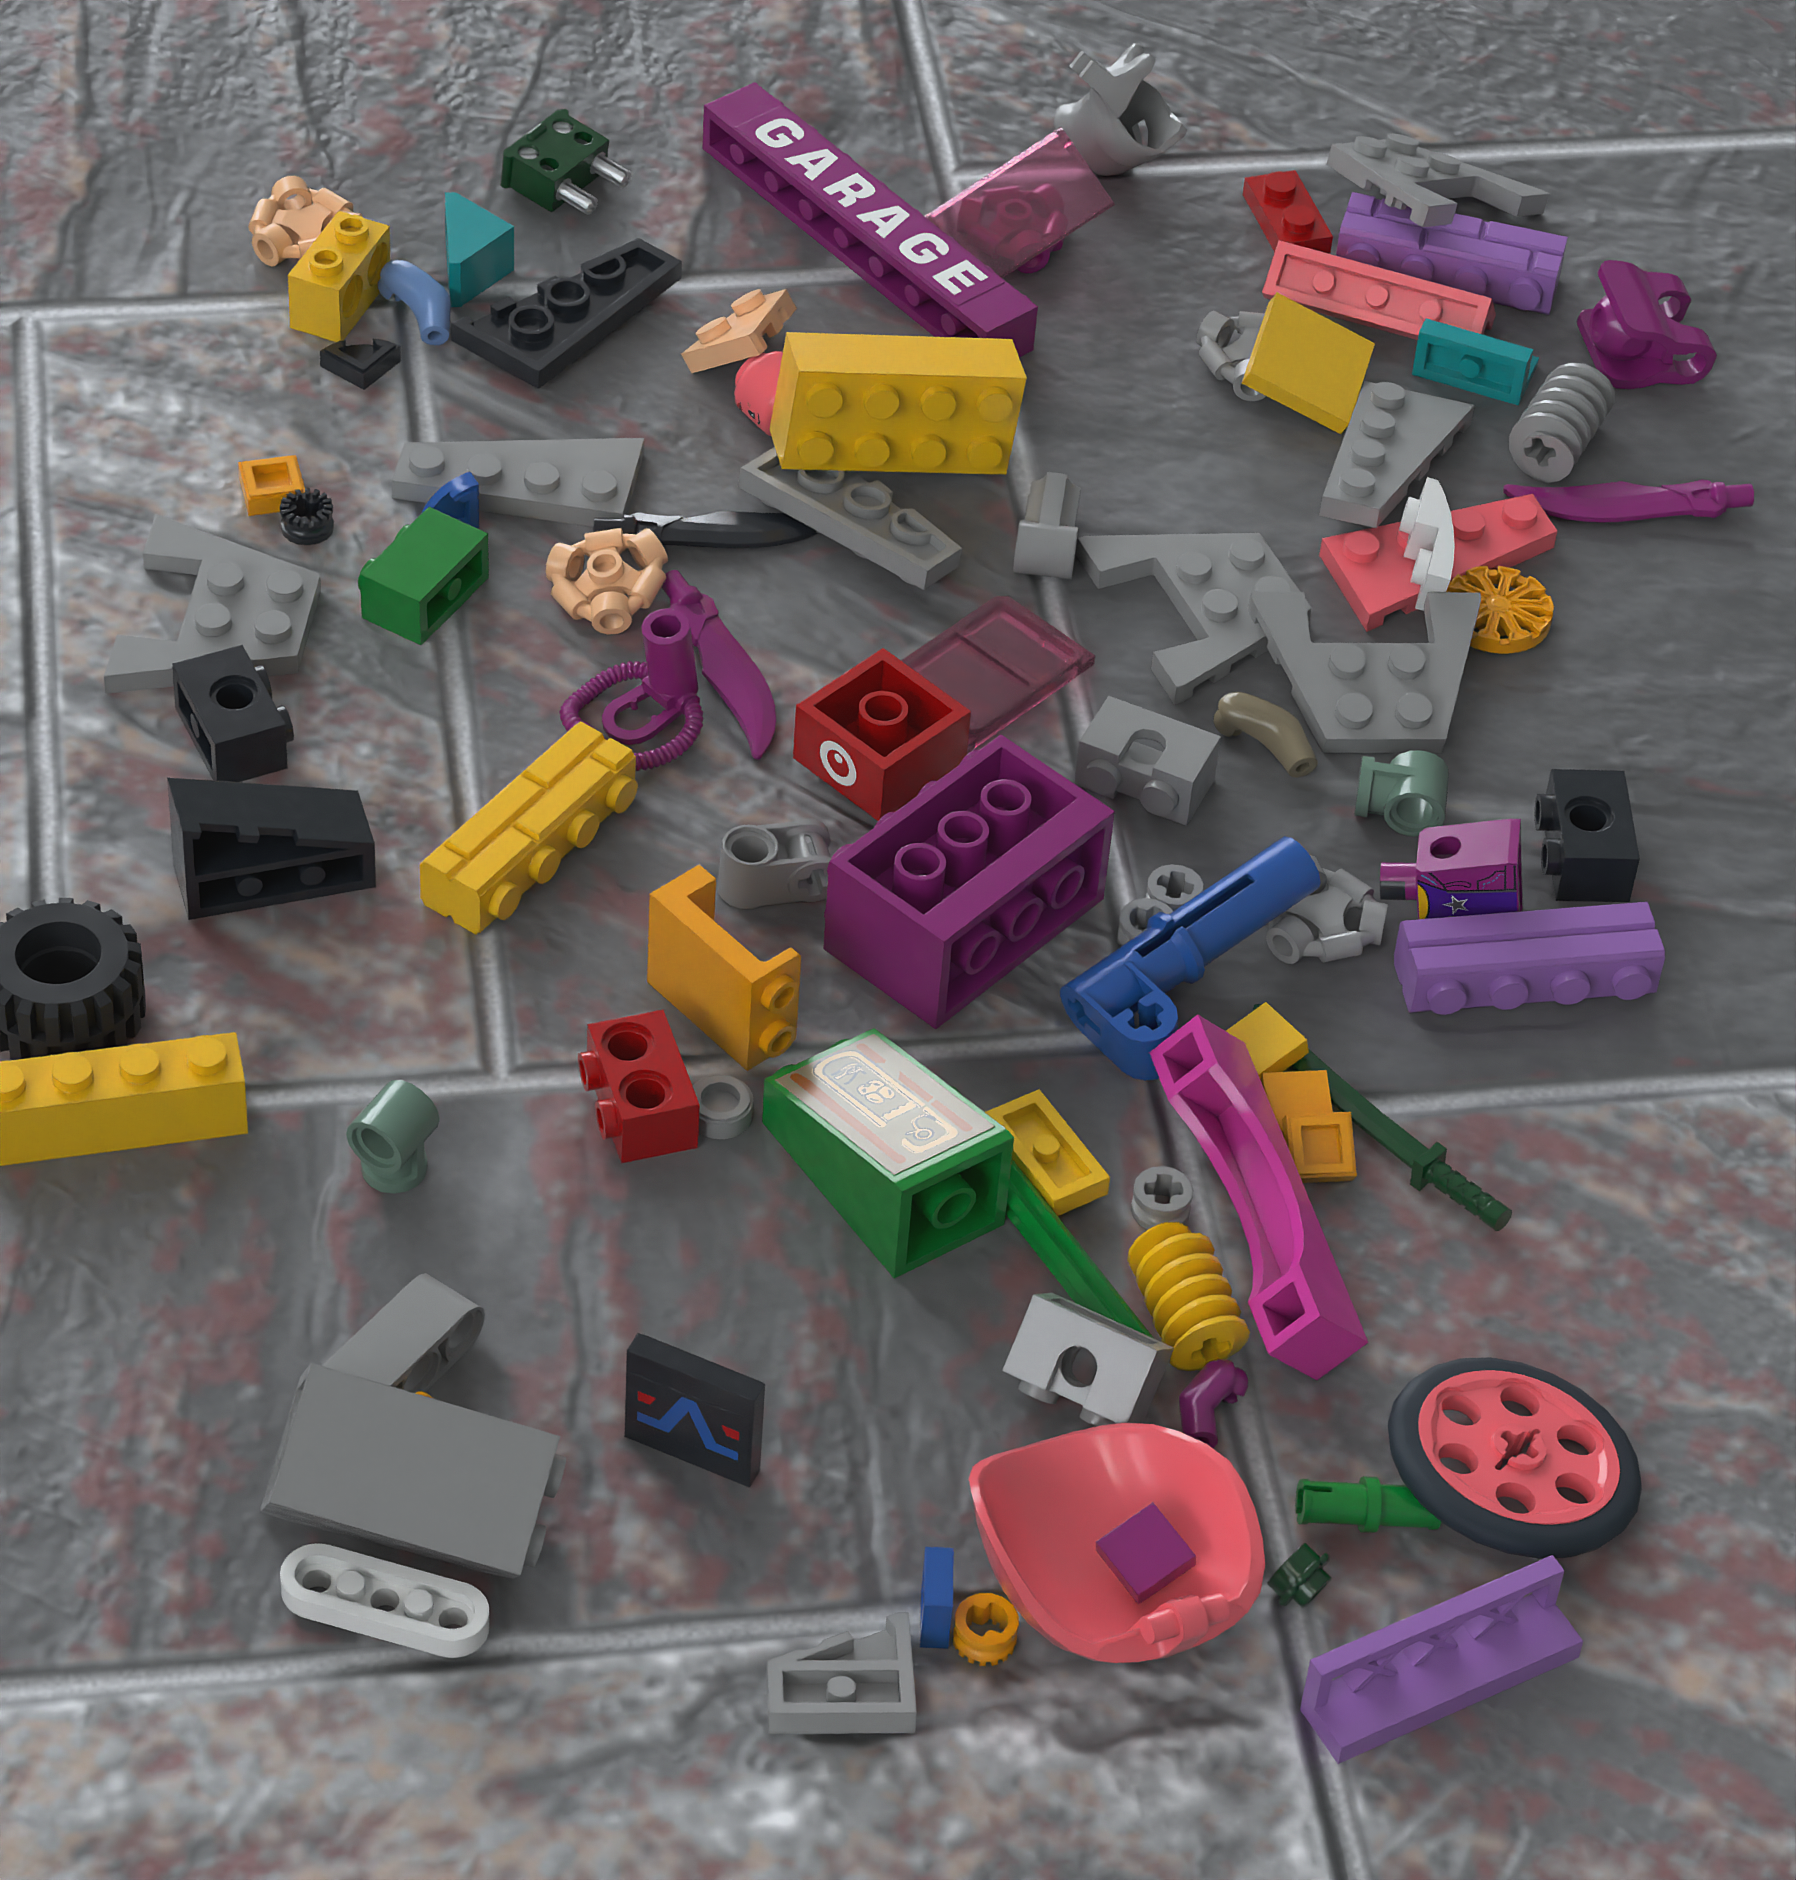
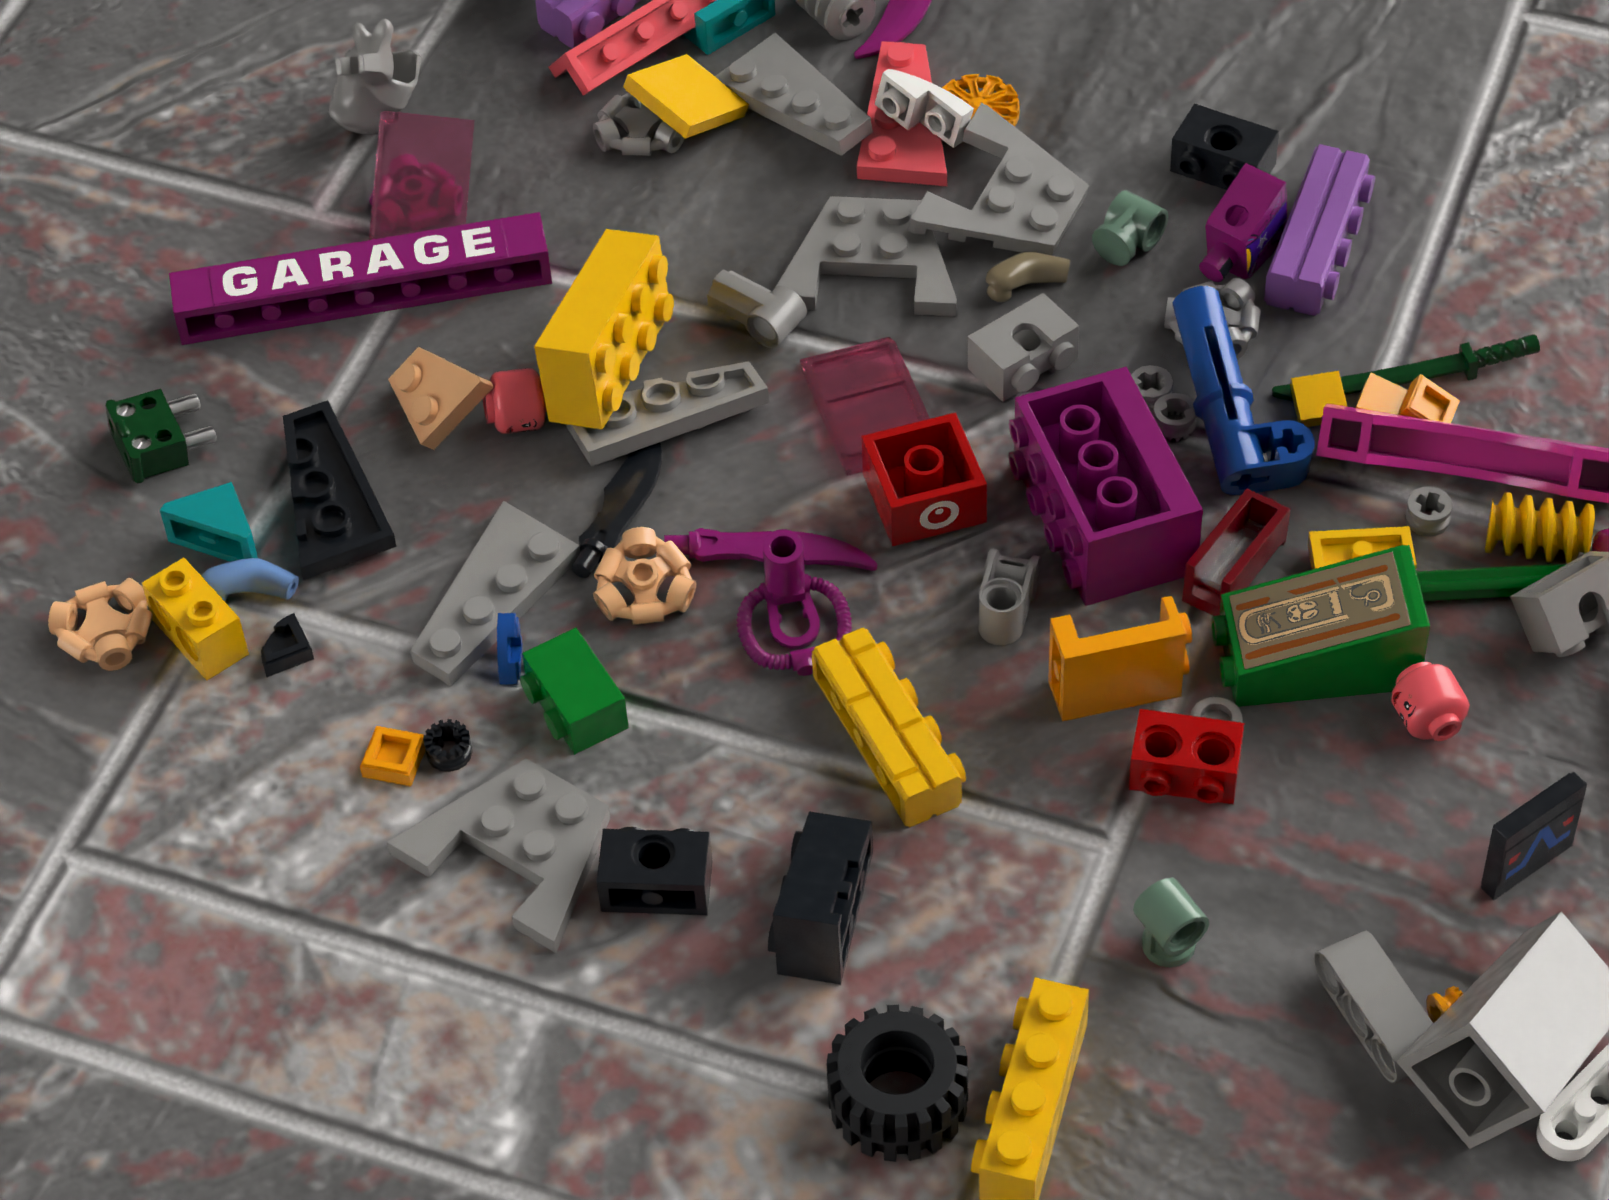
camera: 55 degrees left, 5 degrees up
red plate [1243,170,1333,254] -> none
none -> dark red window [1182,489,1291,616]
none -> coral head [1391,662,1470,741]

